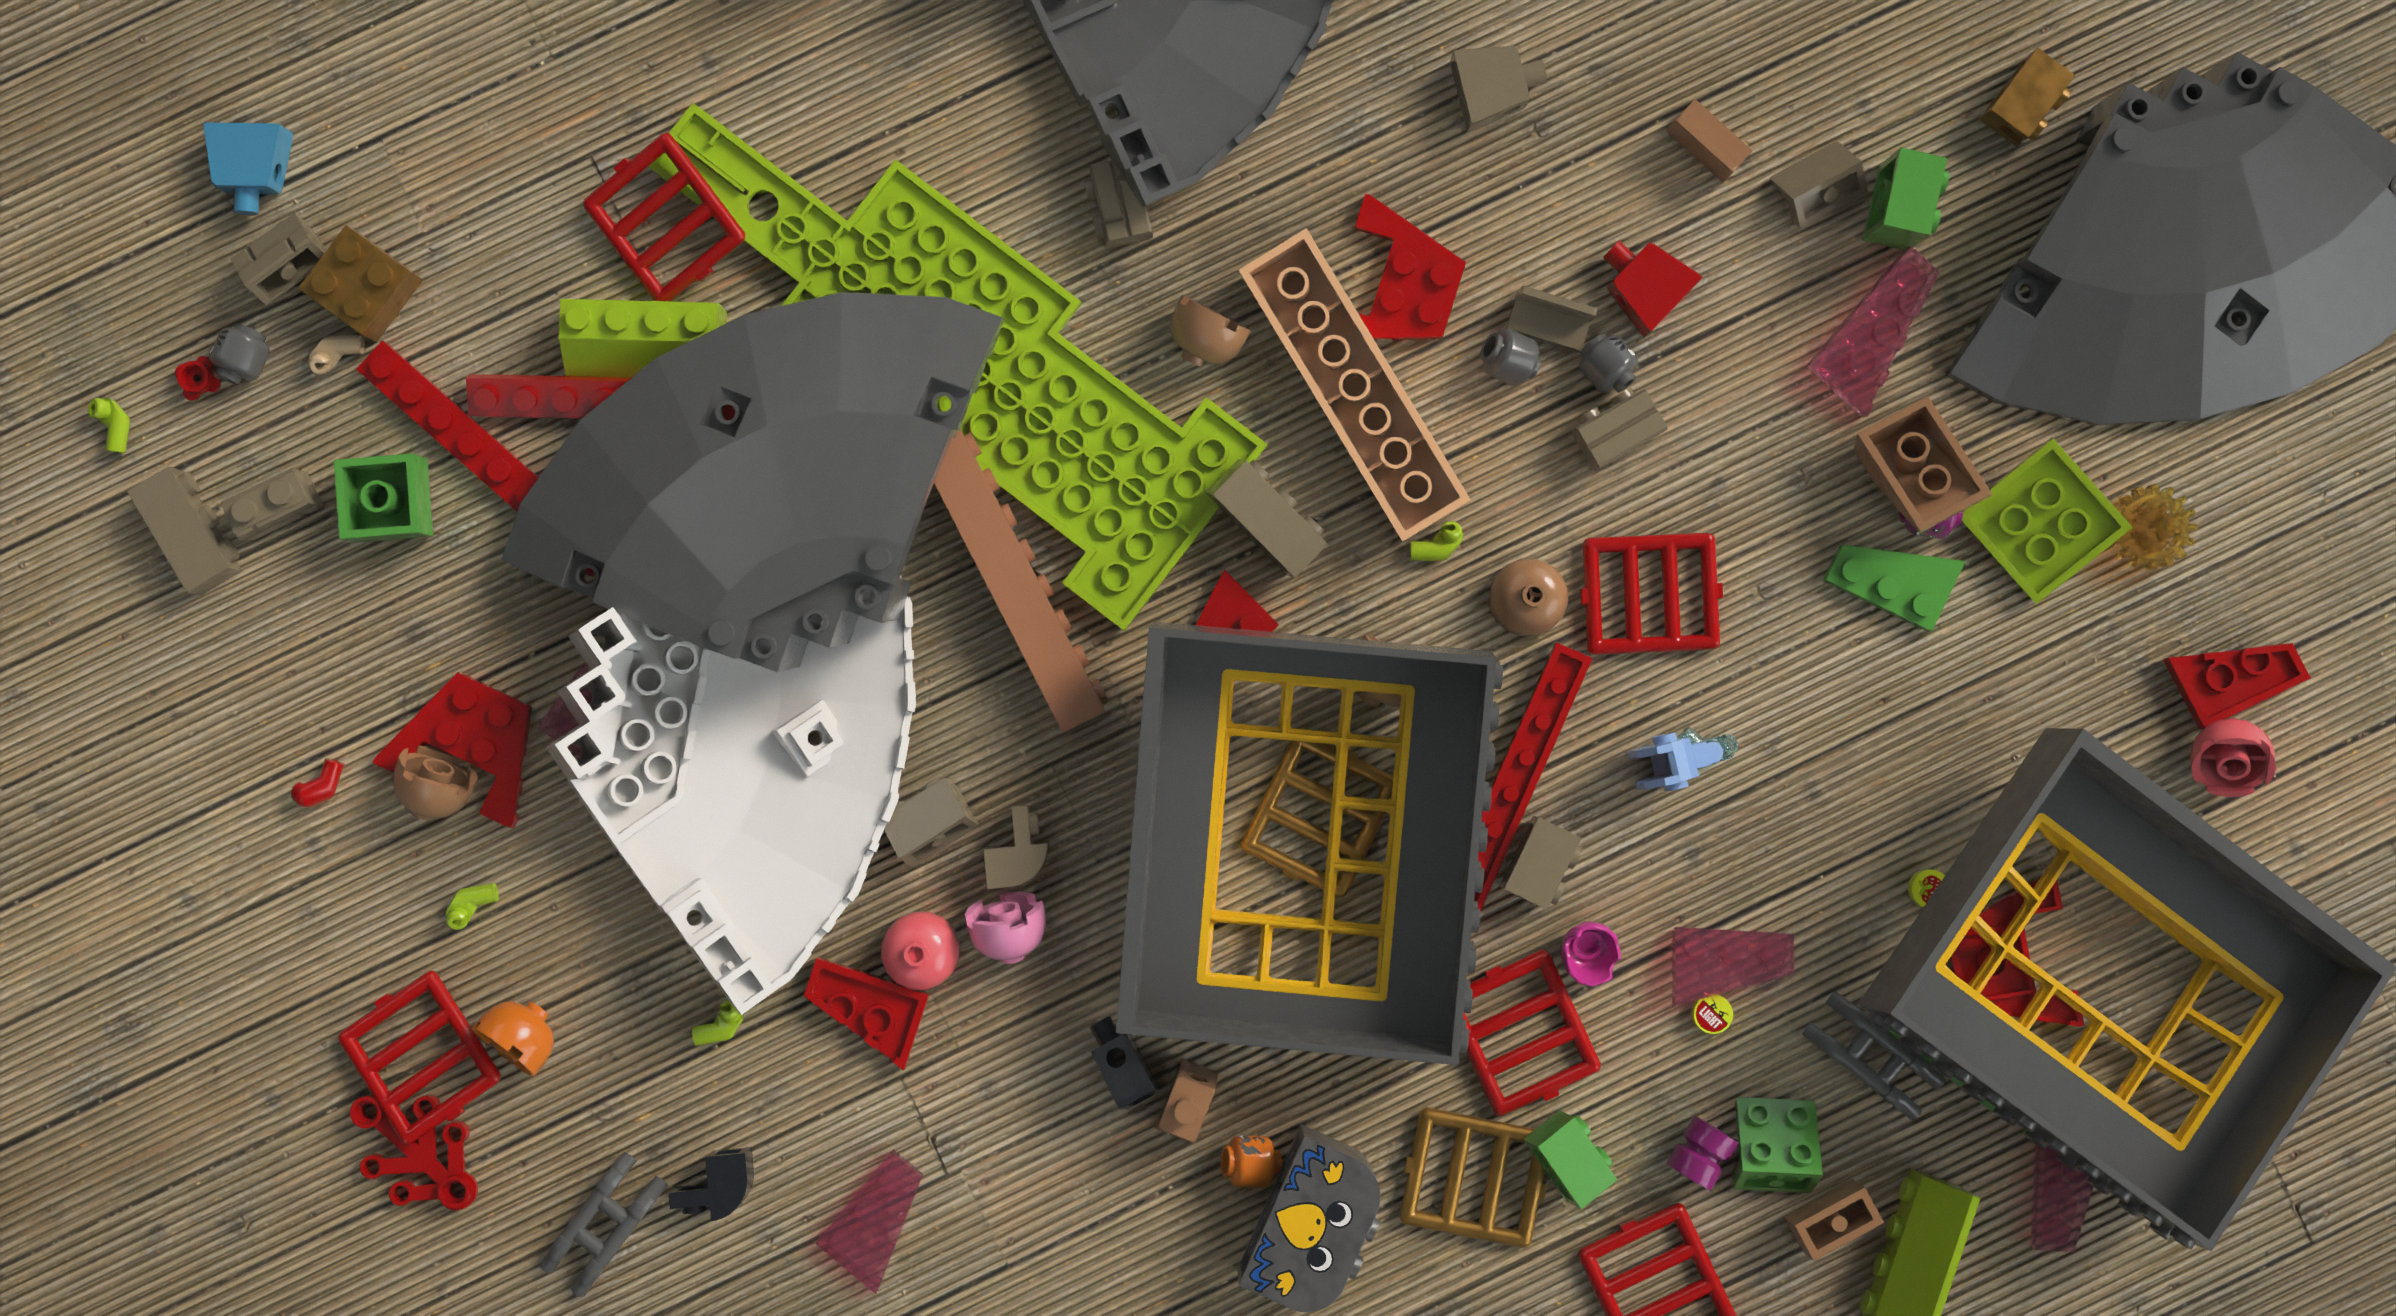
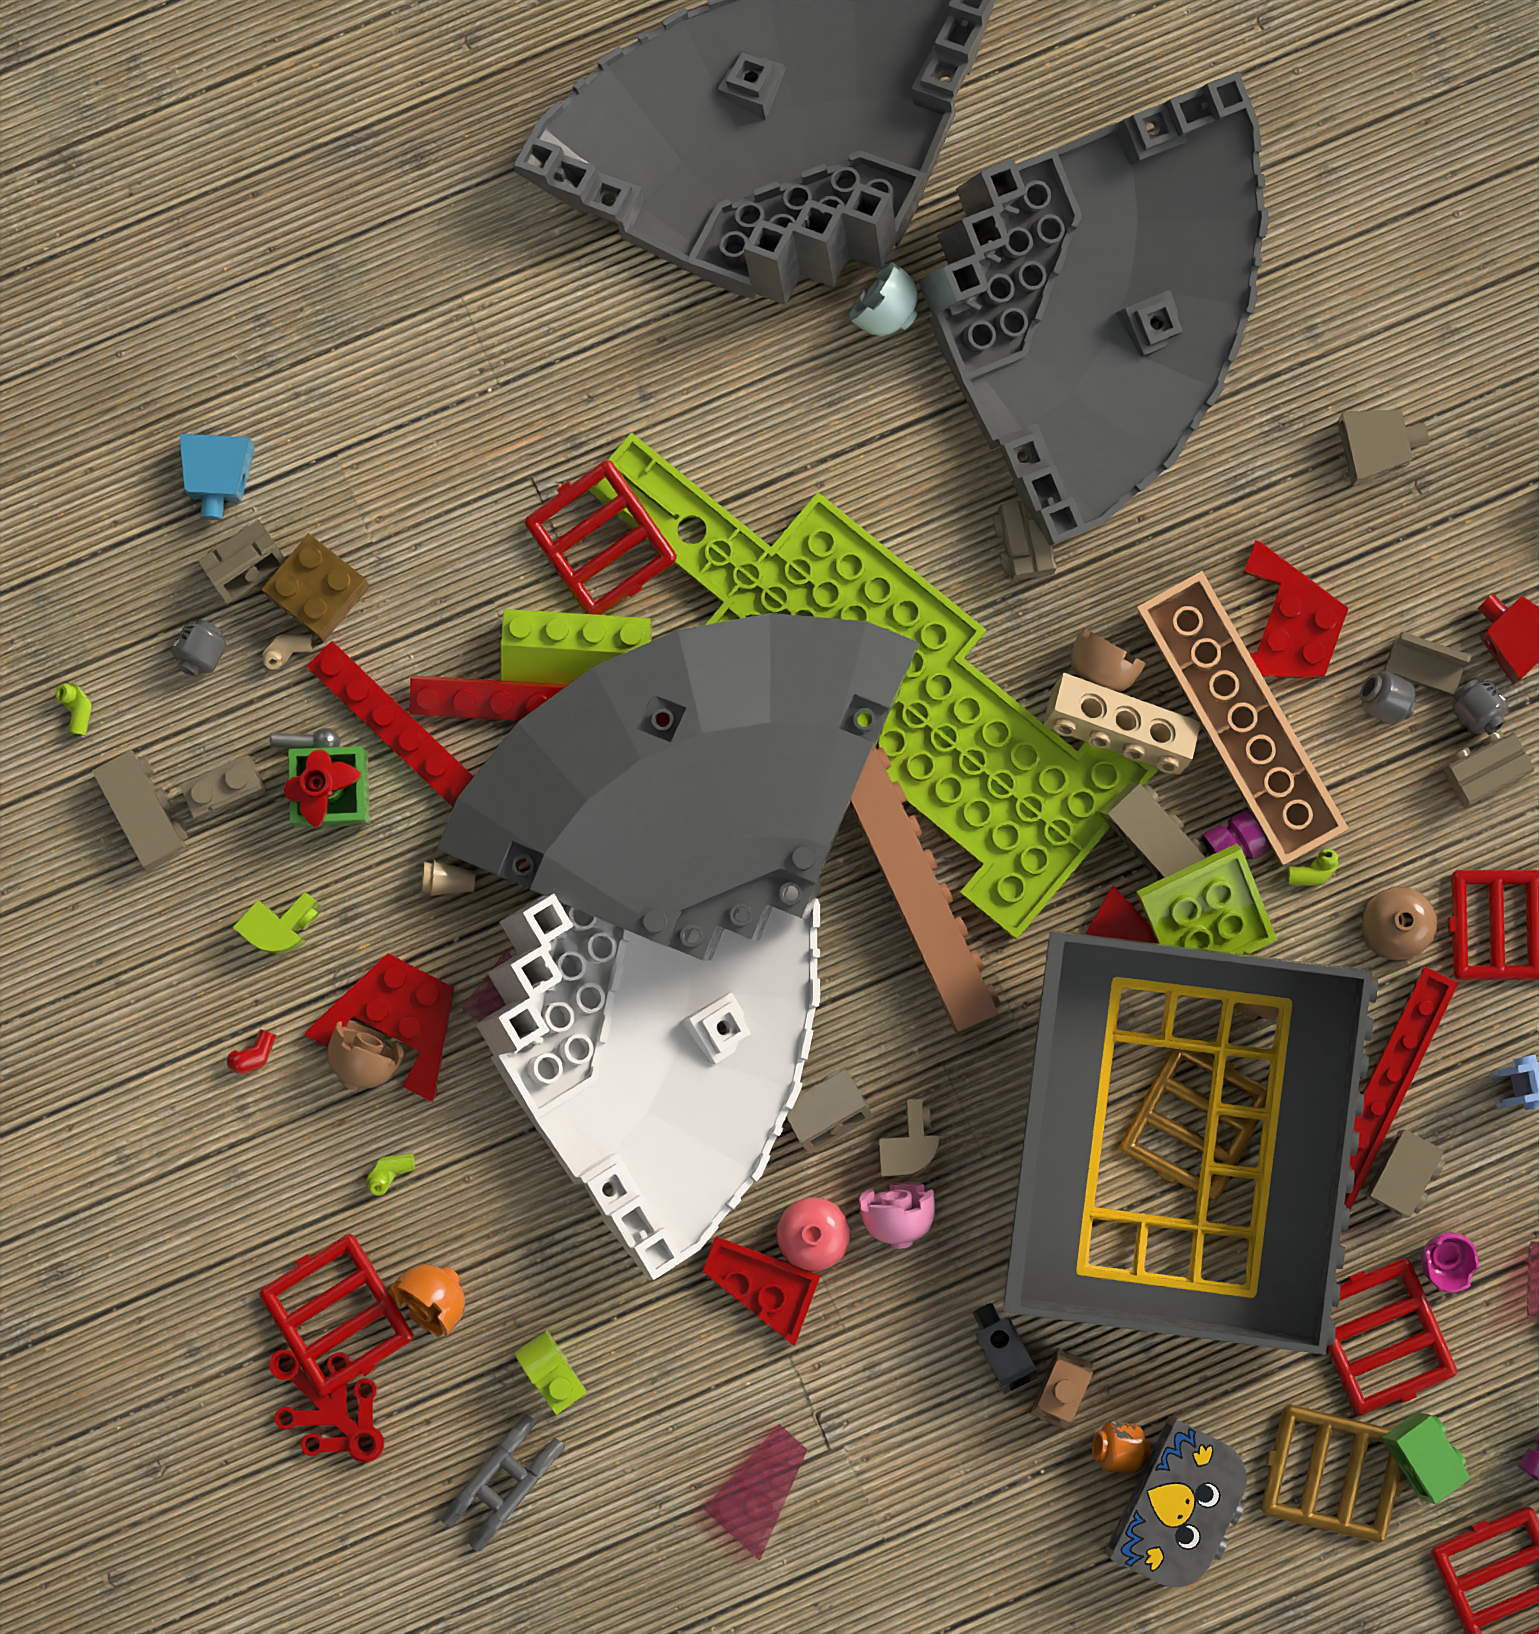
camera: 10 degrees right, 5 degrees down
red plate [175,356,221,401] -> none
black brick [668,1147,754,1221] -> none
lime arm [692,1000,744,1046] -> none
none -> lime brick [233,892,320,954]
none -> flat silver bar [270,728,340,749]
none -> red animal [283,750,362,828]
none -> tan cone [421,860,476,896]
none -> lime brick [515,1330,588,1415]
none -> tan brick [1043,673,1201,775]
none -> lime plate [1136,843,1278,954]
none -> magenta wheel [1201,809,1271,860]

